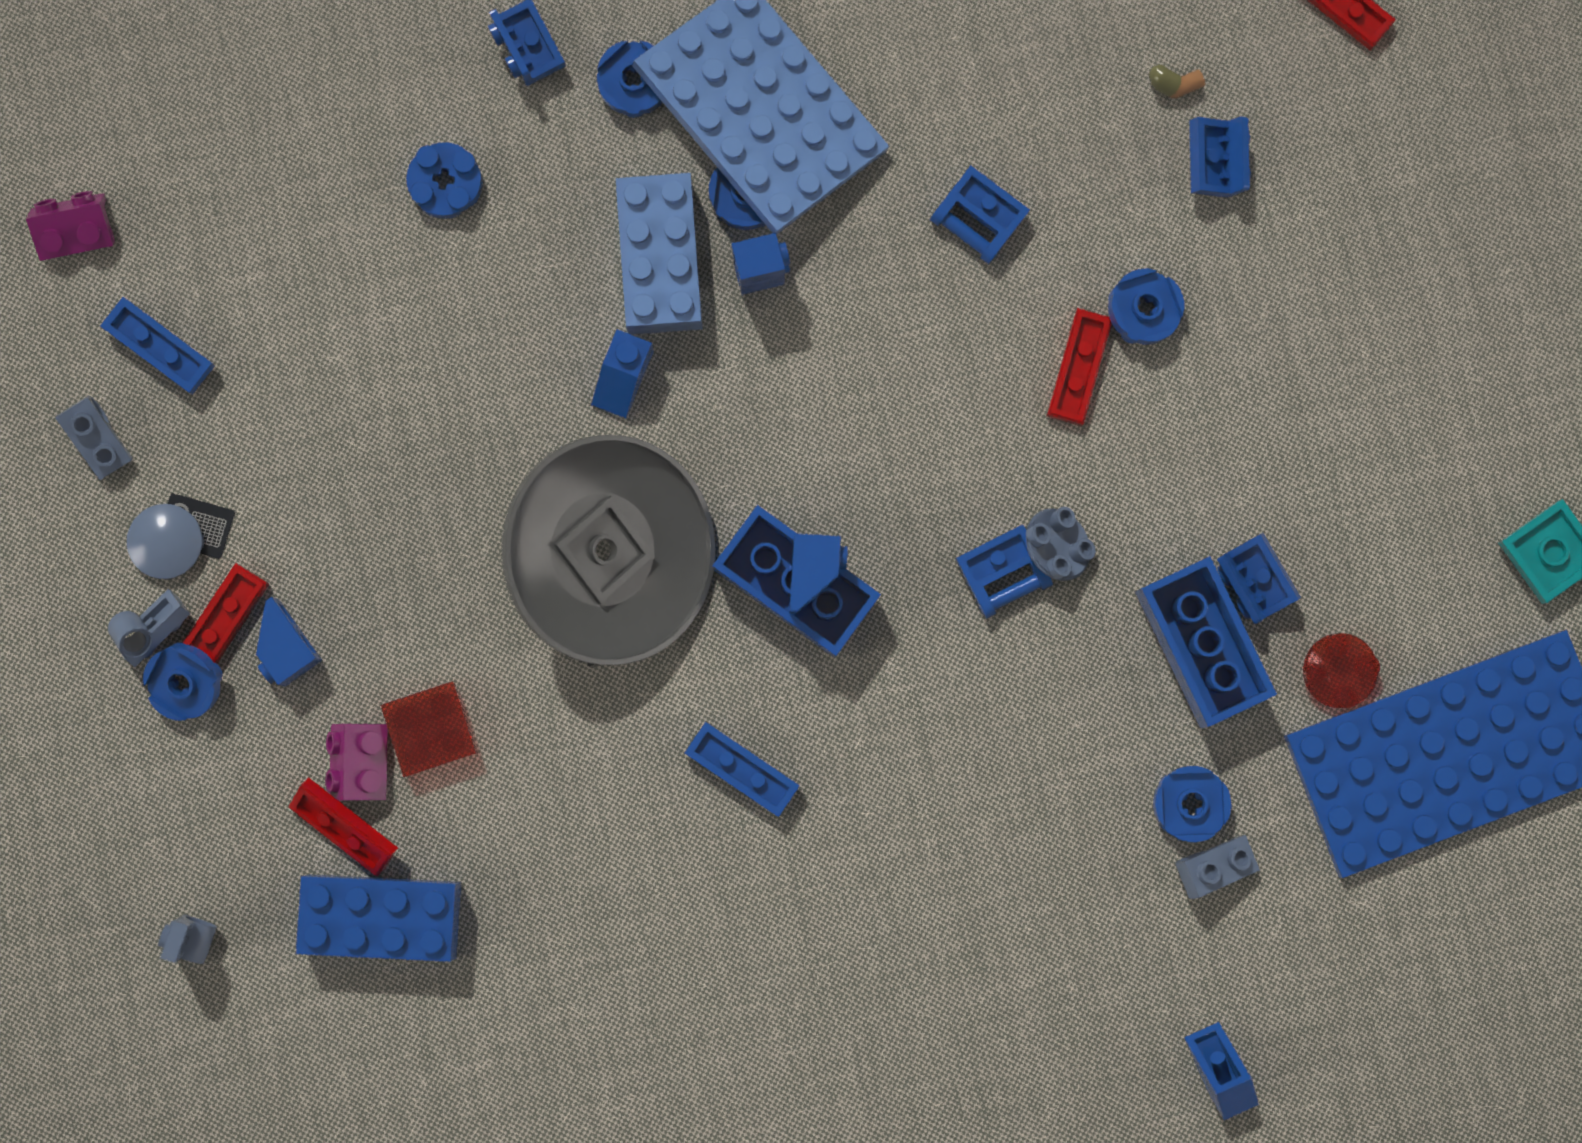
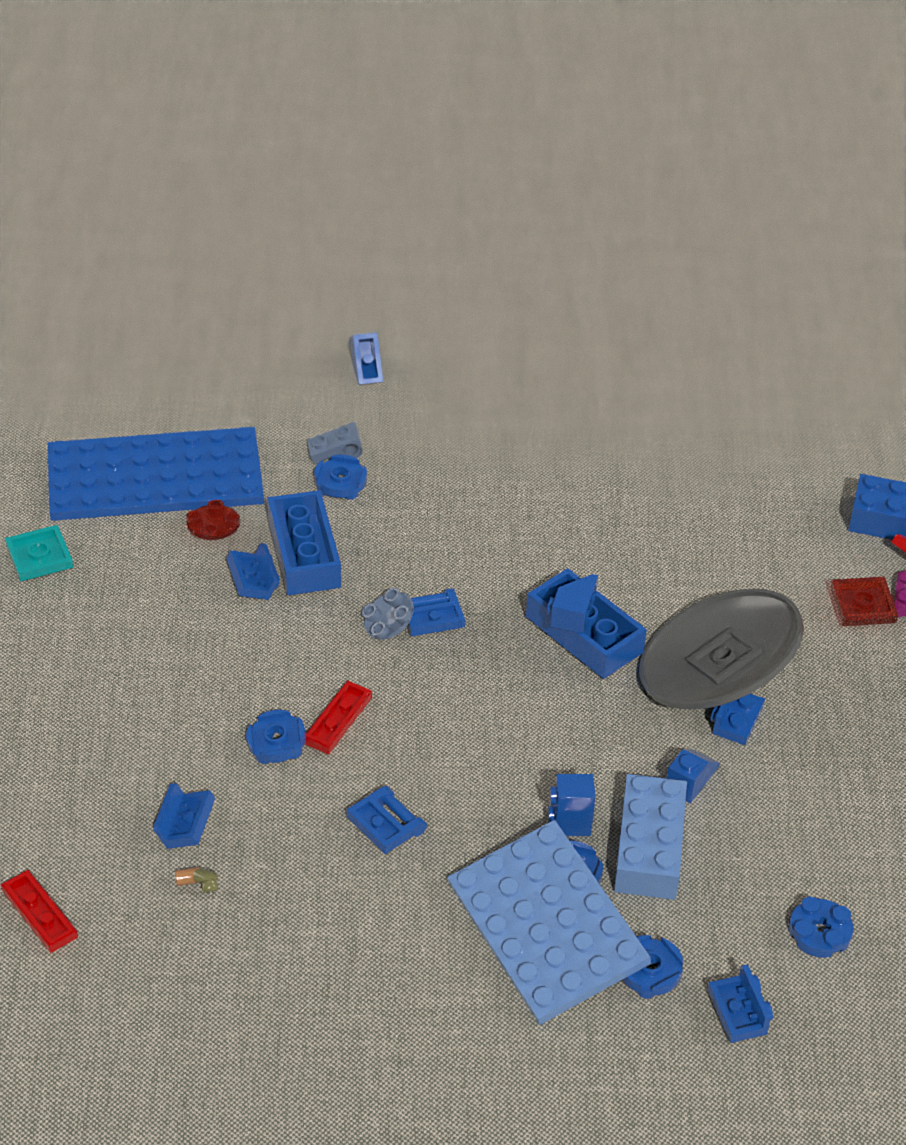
camera: 165 degrees left, 40 degrees down
blue plate [684,722,800,817] -> none

